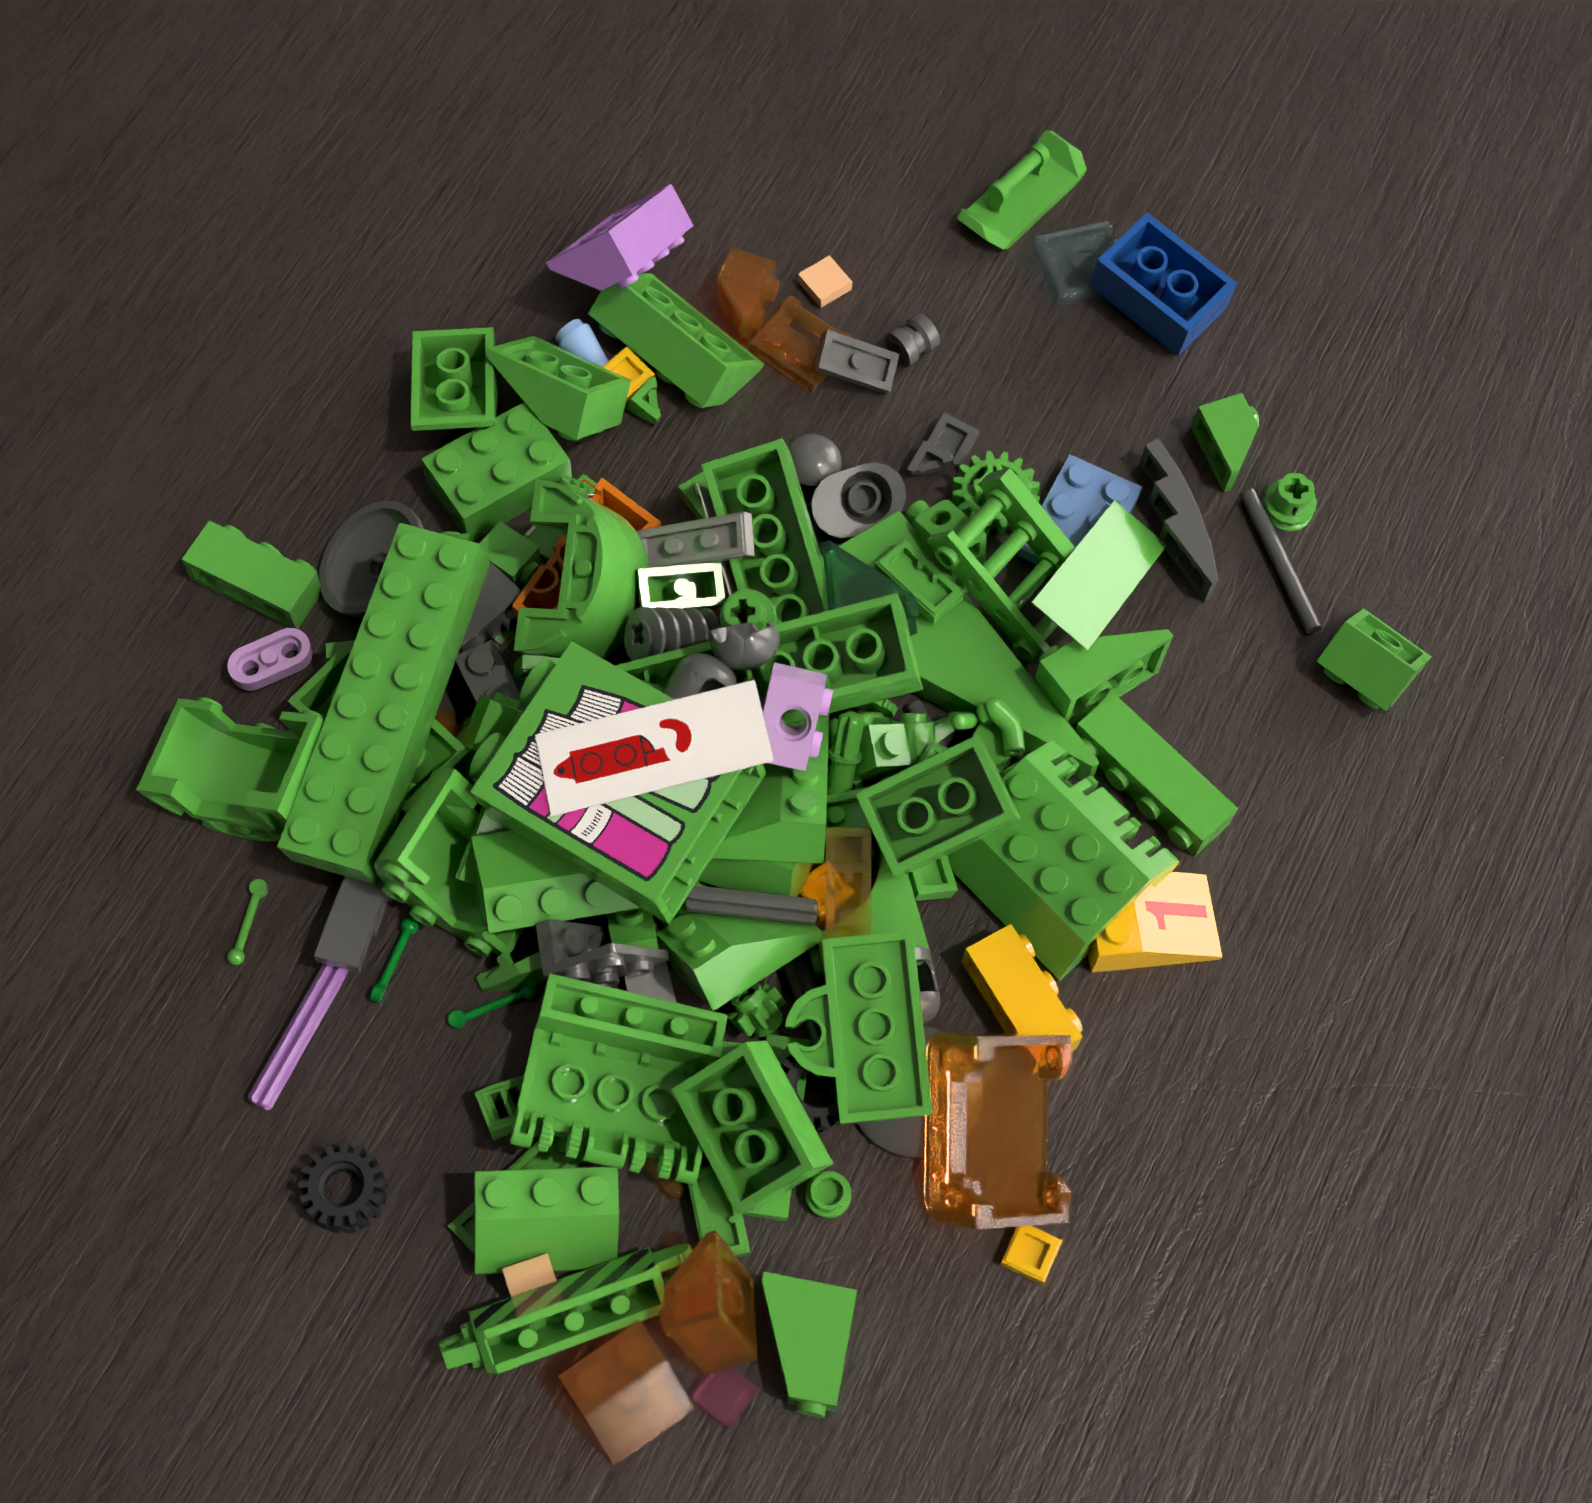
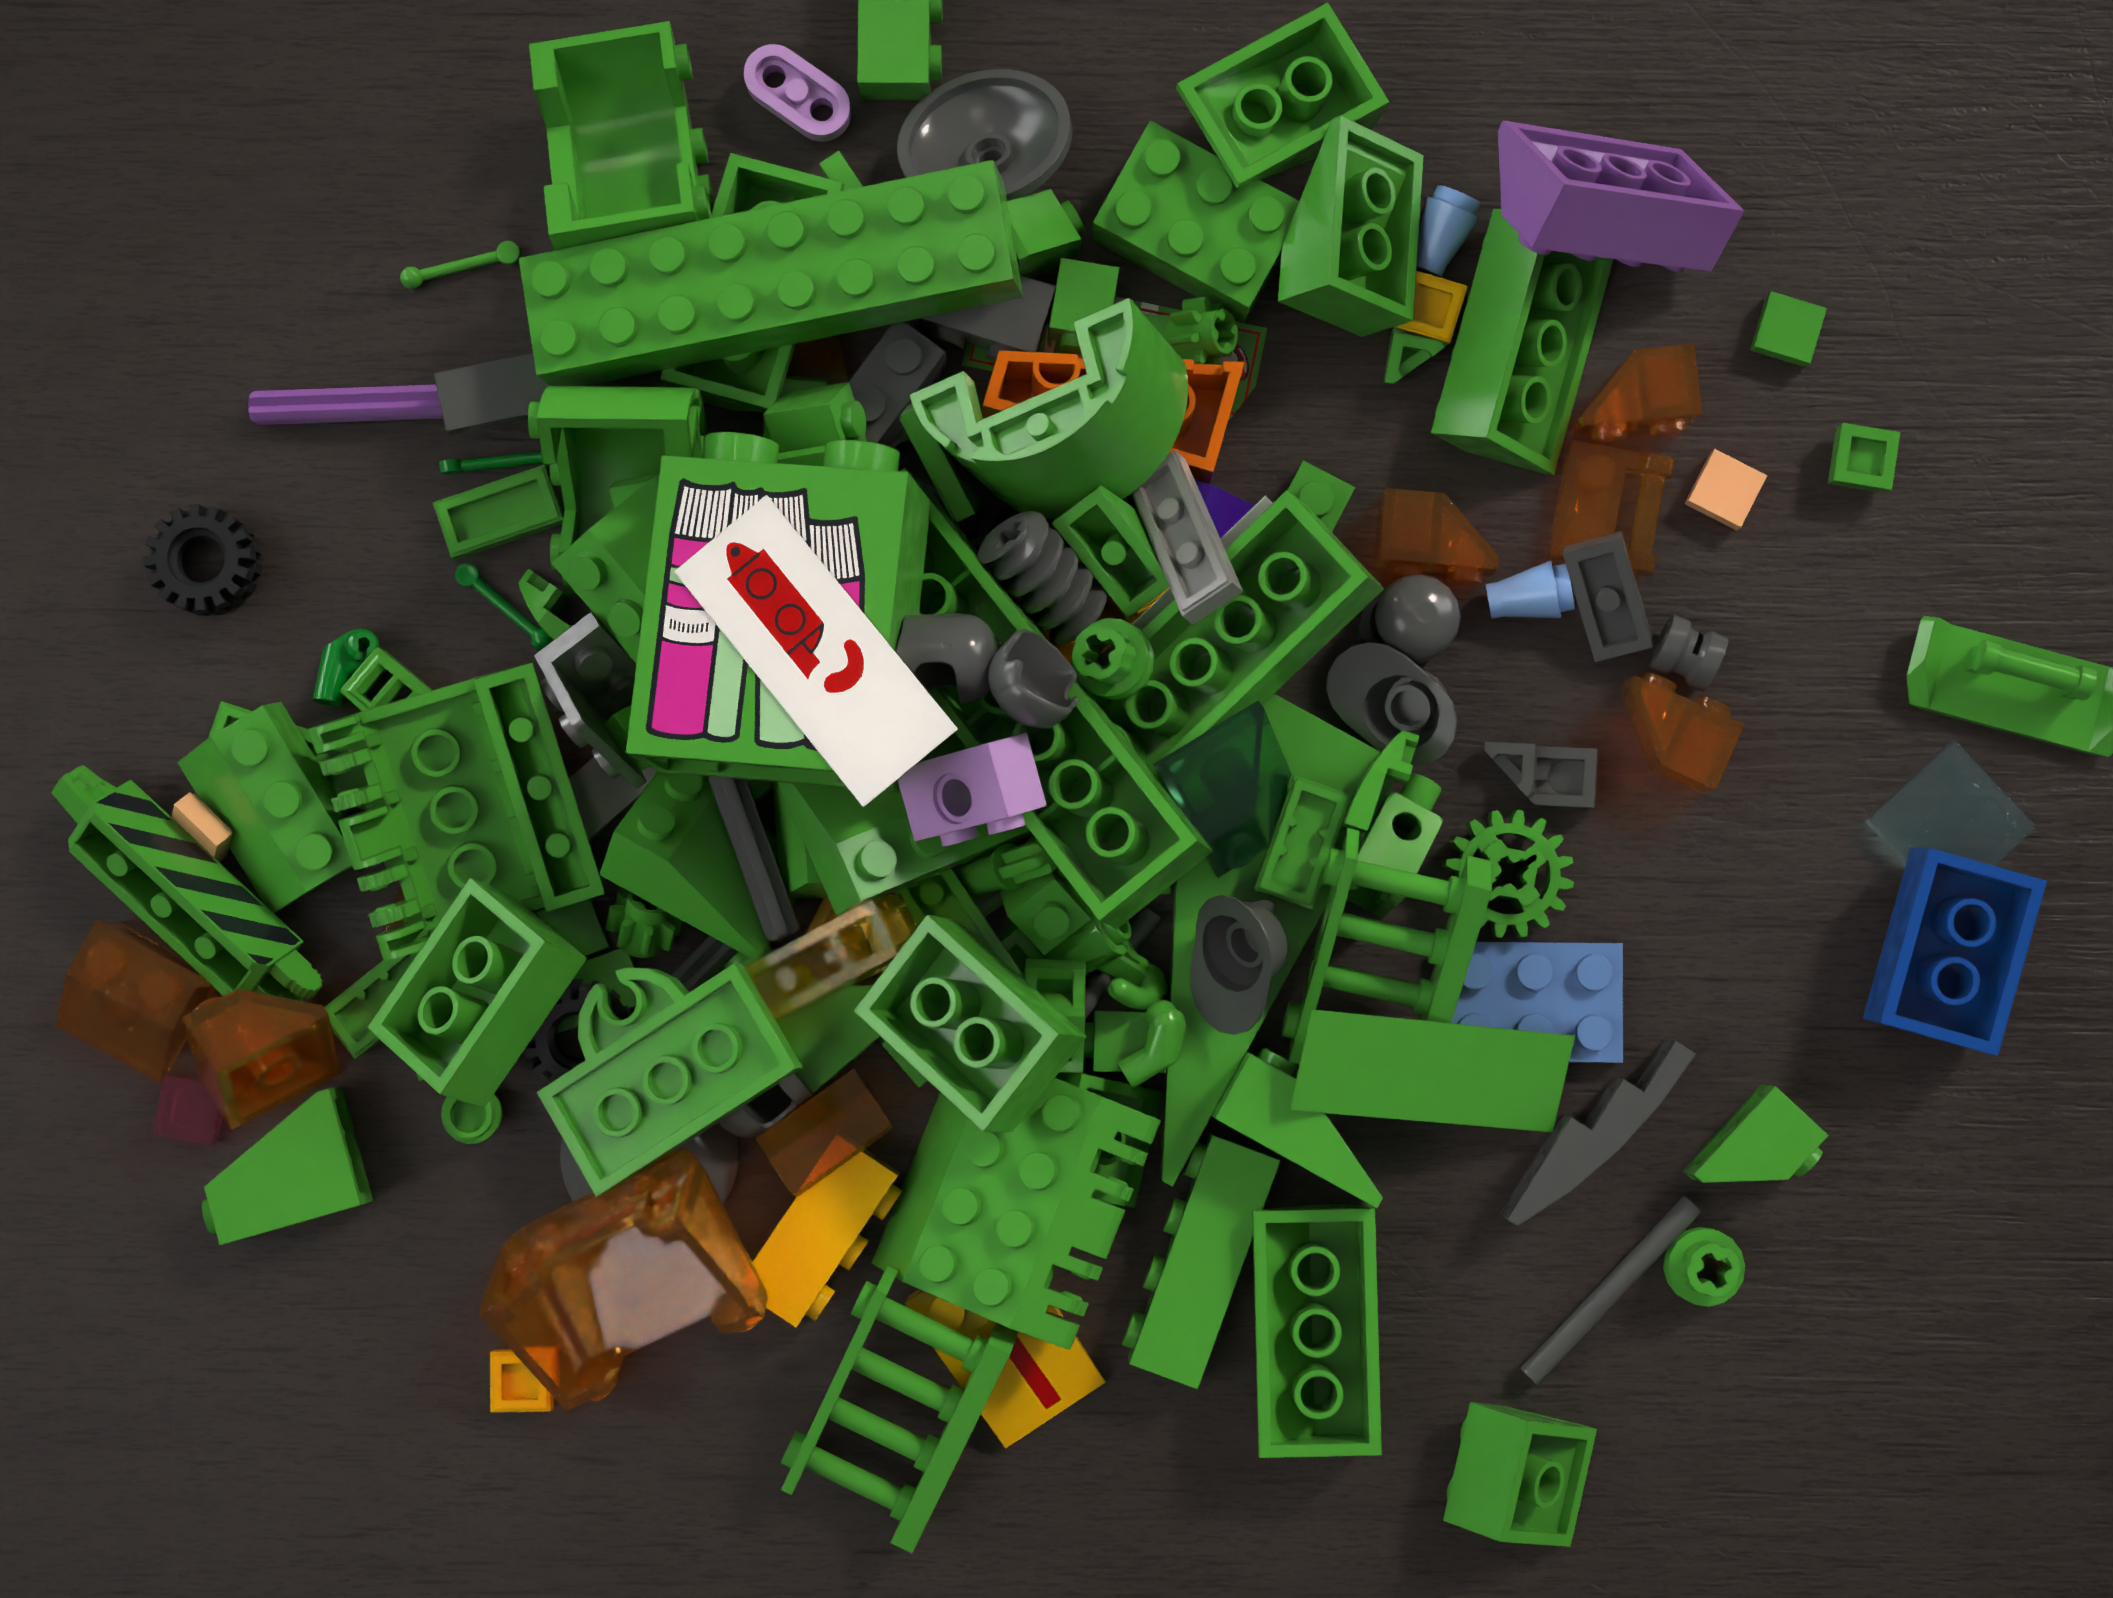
camera: 65 degrees right, 20 degrees up
none -> green arm [312,628,379,707]
none -> bright green tile [433,464,564,561]
none -> clear orange panel [756,1069,892,1196]
none -> bright green fence [780,1266,1018,1553]
none -> dark grey piece [1190,895,1288,1035]
none -> bright green slope [1252,1204,1382,1458]
none -> bright green slope [1341,730,1419,834]
none -> clear orange slope [1373,488,1499,585]
none -> light blue cone [1486,560,1575,619]
none -> clear orange slope [1619,672,1745,793]
none -> bright green tile [1750,291,1827,368]
none -> bright green plate [1828,423,1901,494]

